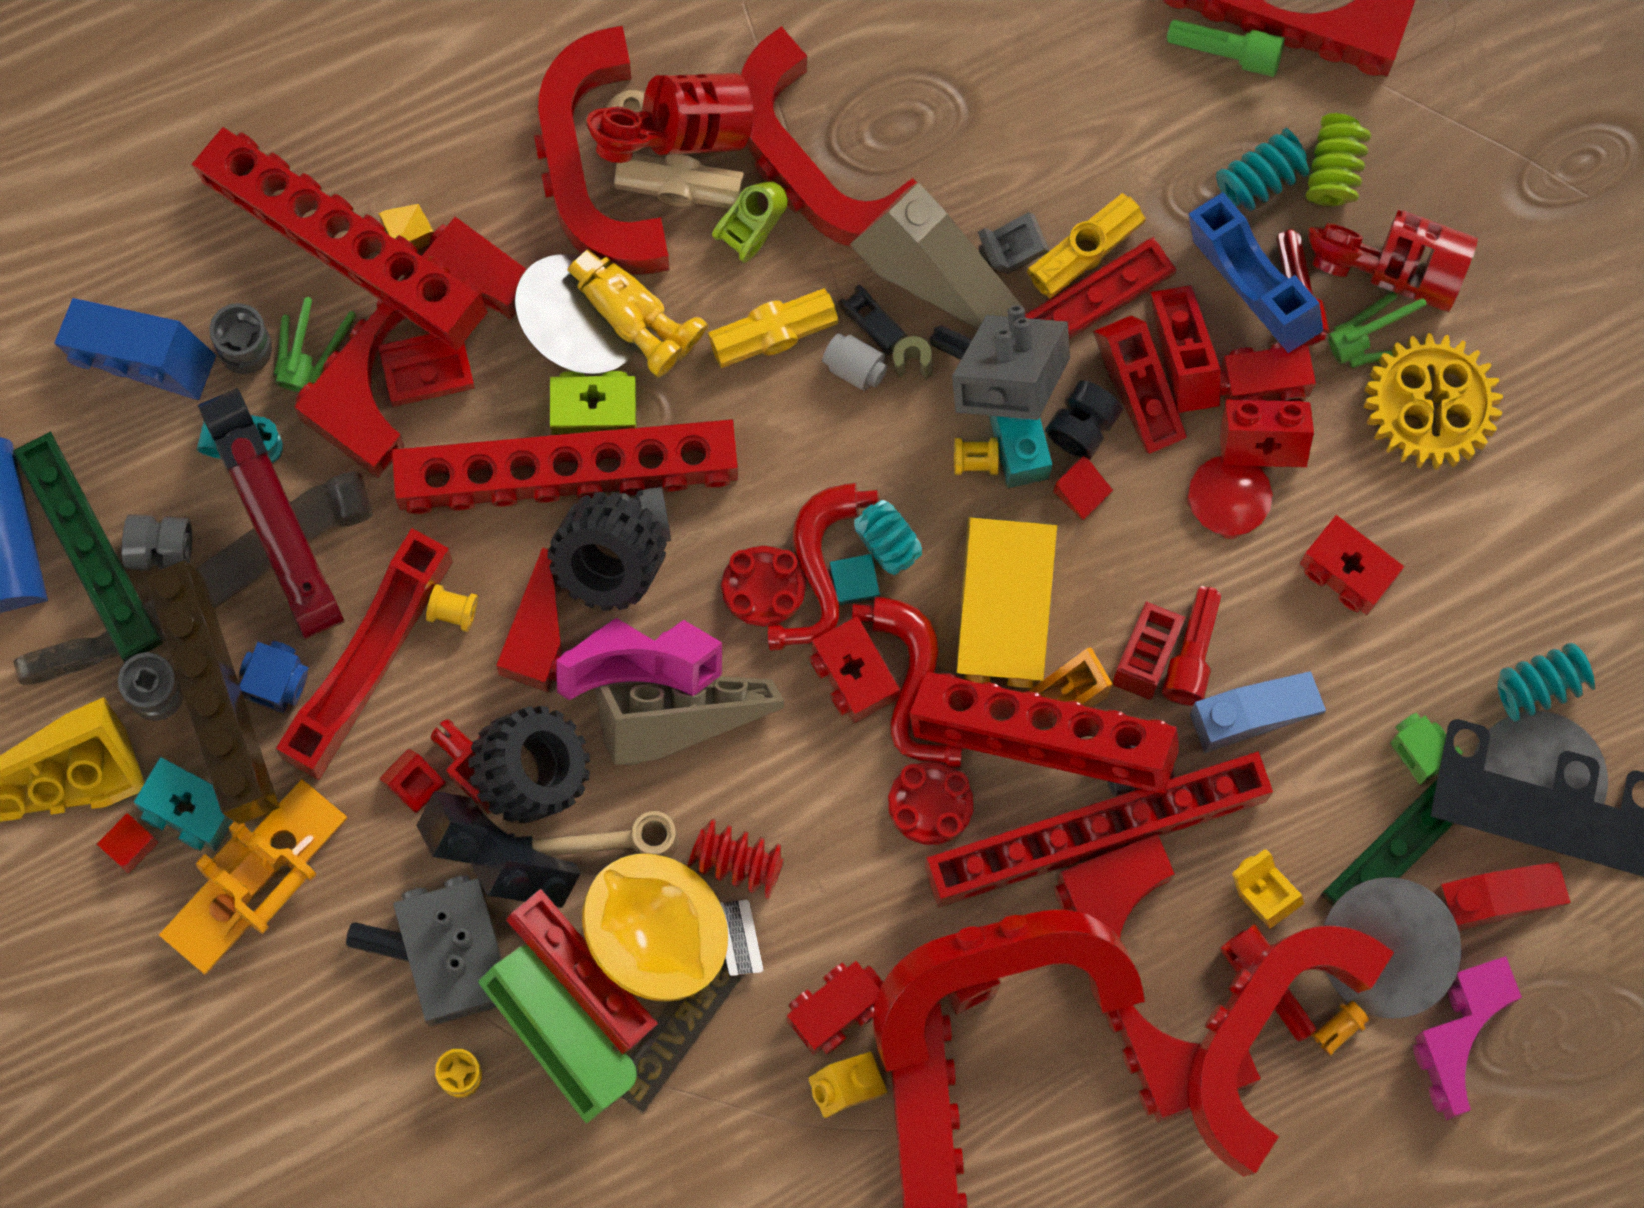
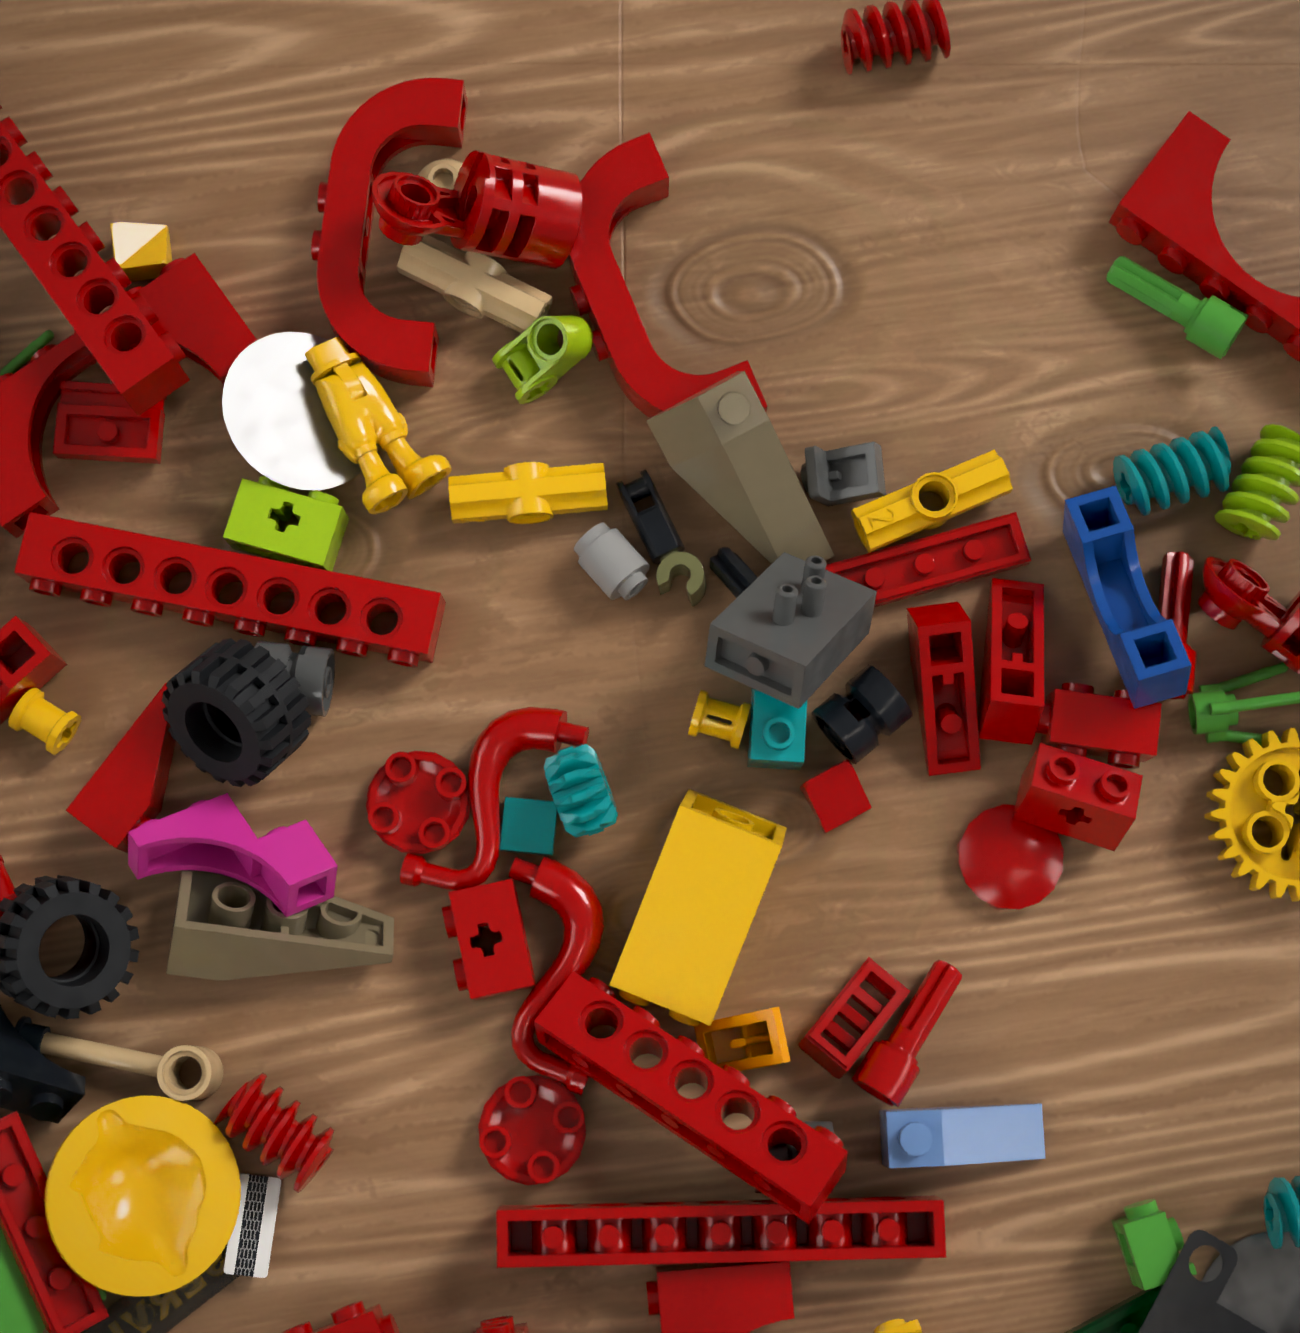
camera: 20 degrees right, 5 degrees up
red brick [1299,515,1405,616] -> none

